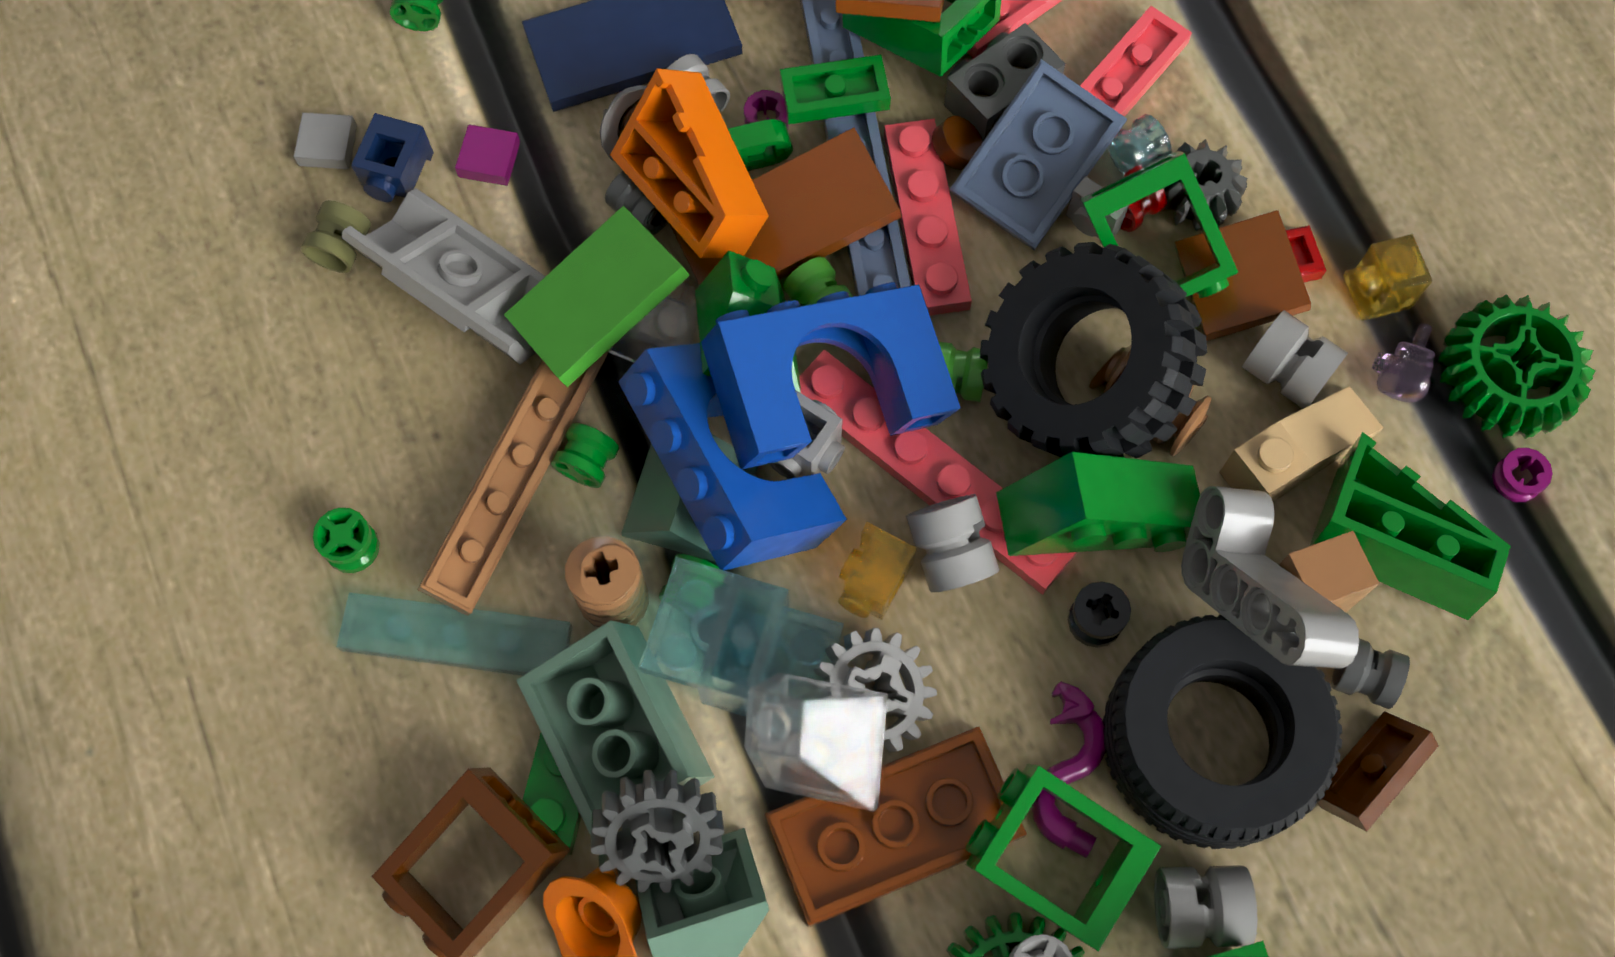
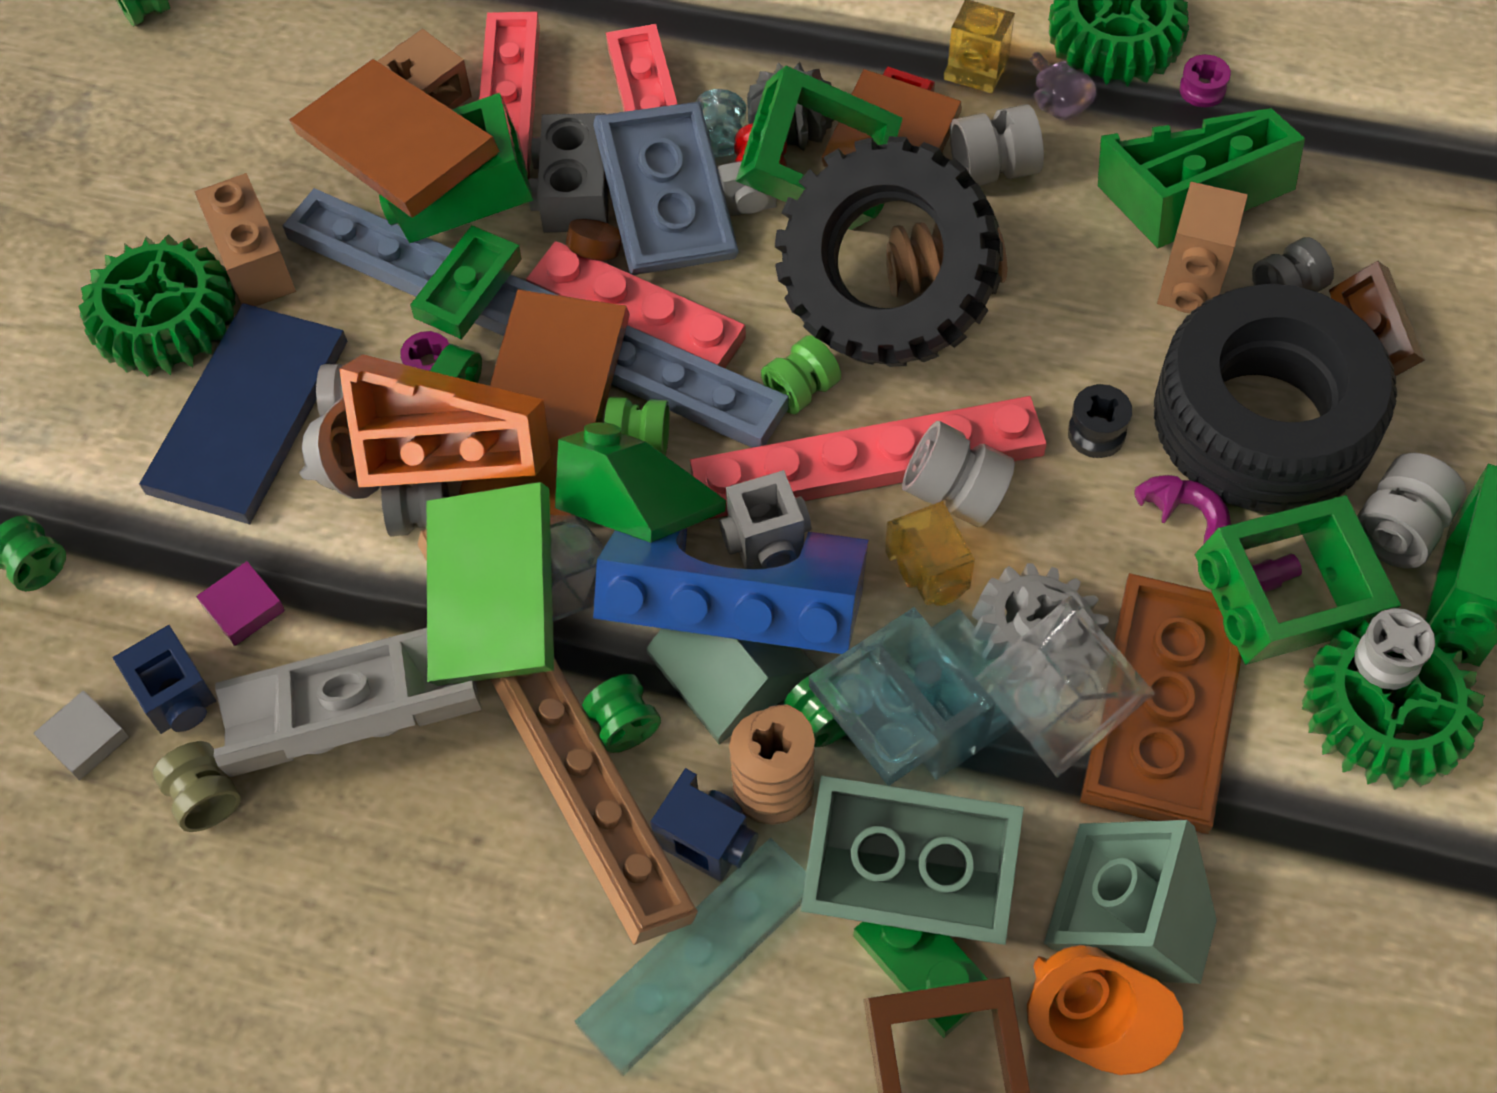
camera: 50 degrees left, 10 degrees down
green wheel [313,508,380,573] -> none
dark grey gear [591,770,724,893] -> none
blue arch [701,282,961,470] -> none
green wedge [996,452,1200,556] -> none
light grey beam [1181,486,1359,668] -> none
tan slope [1219,386,1383,501] -> none
none -> dark blue brick [650,768,759,882]

